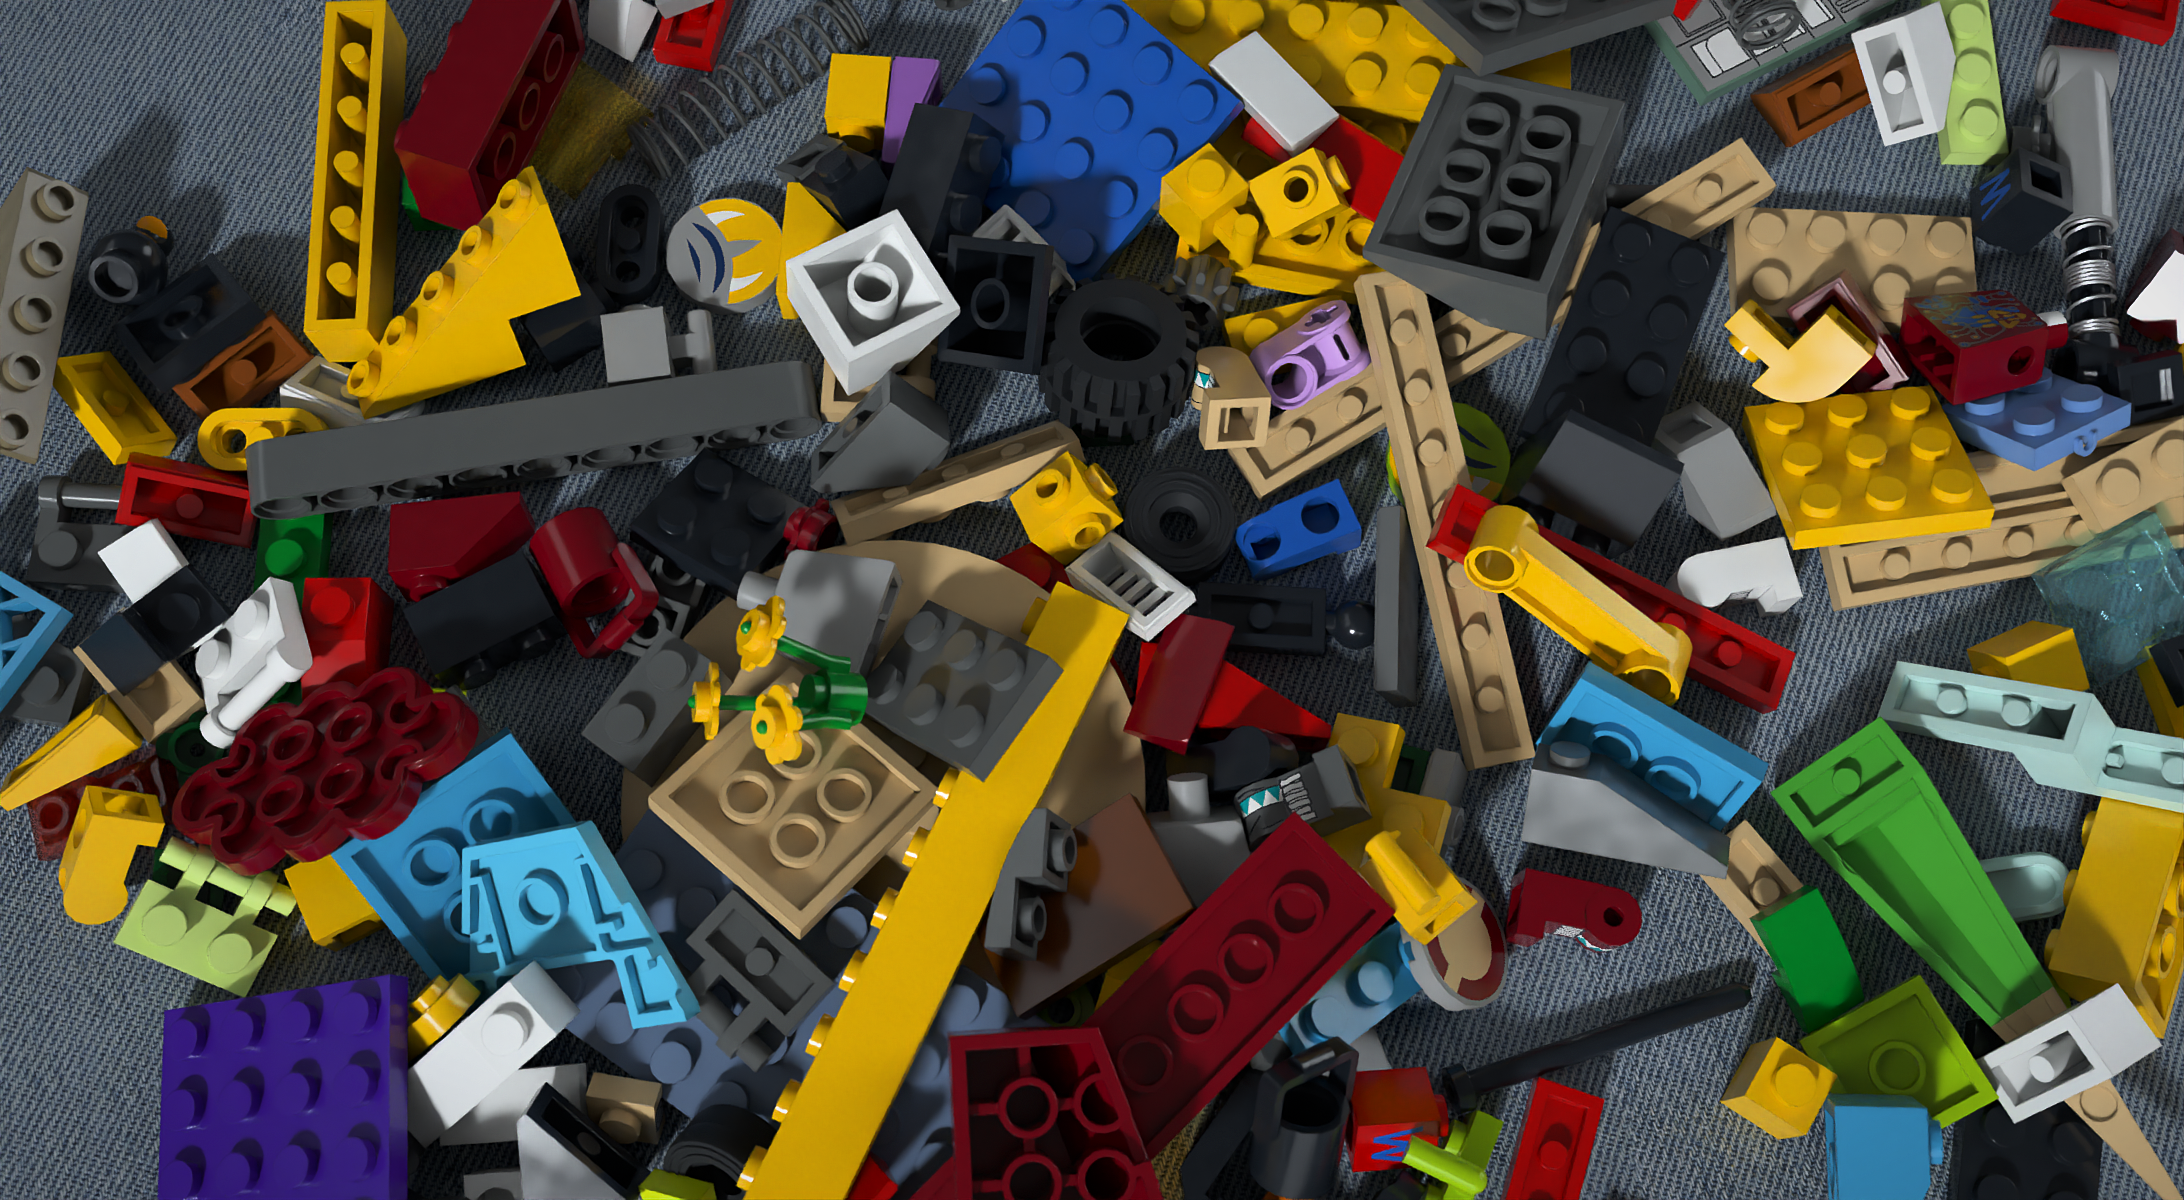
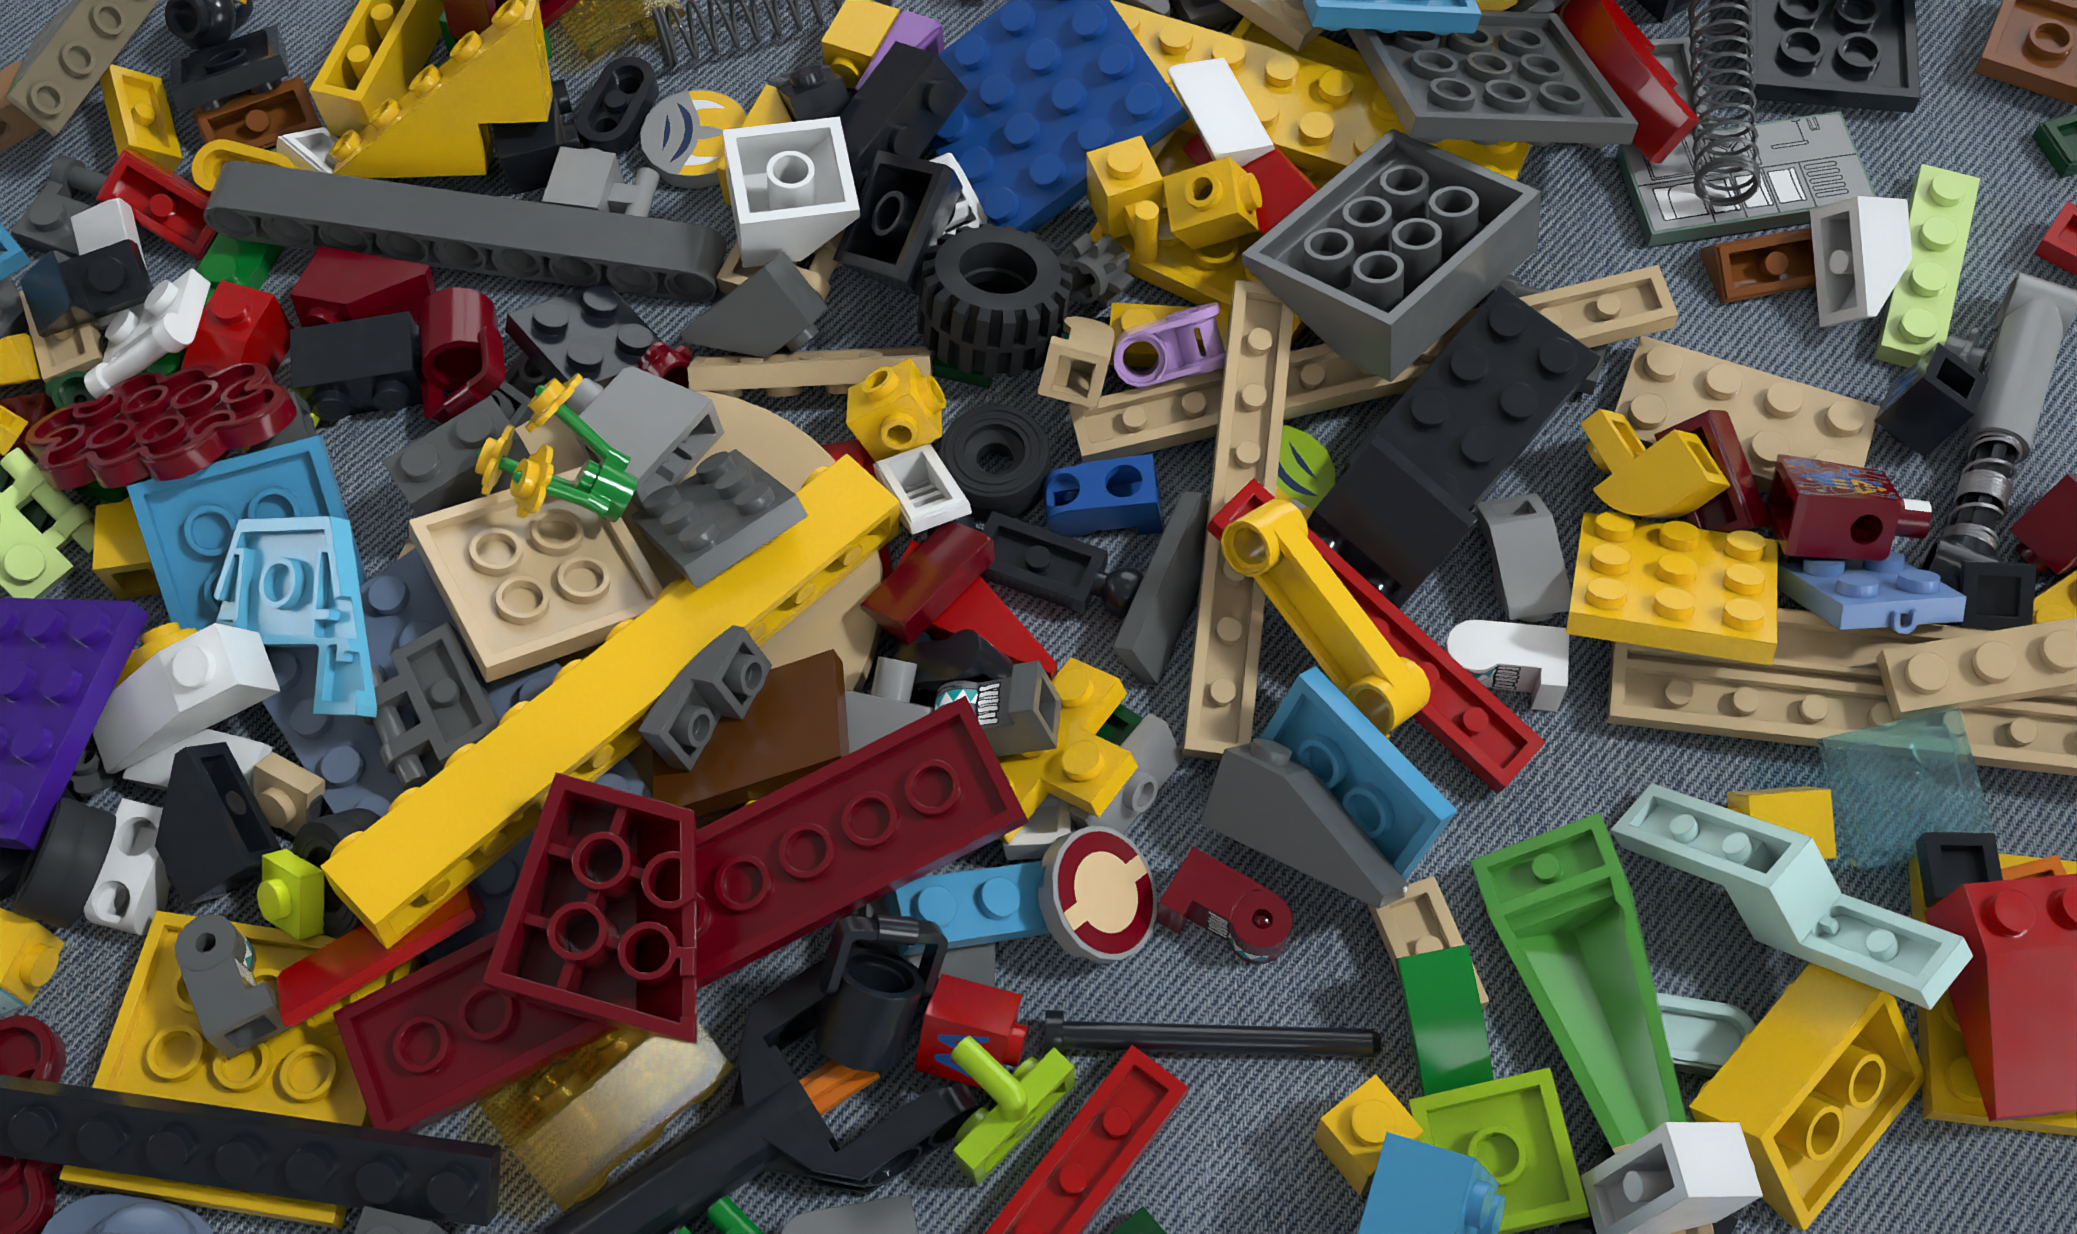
camera: 25 degrees right, 10 degrees down
yellow brick [1358,825,1478,946] -> none

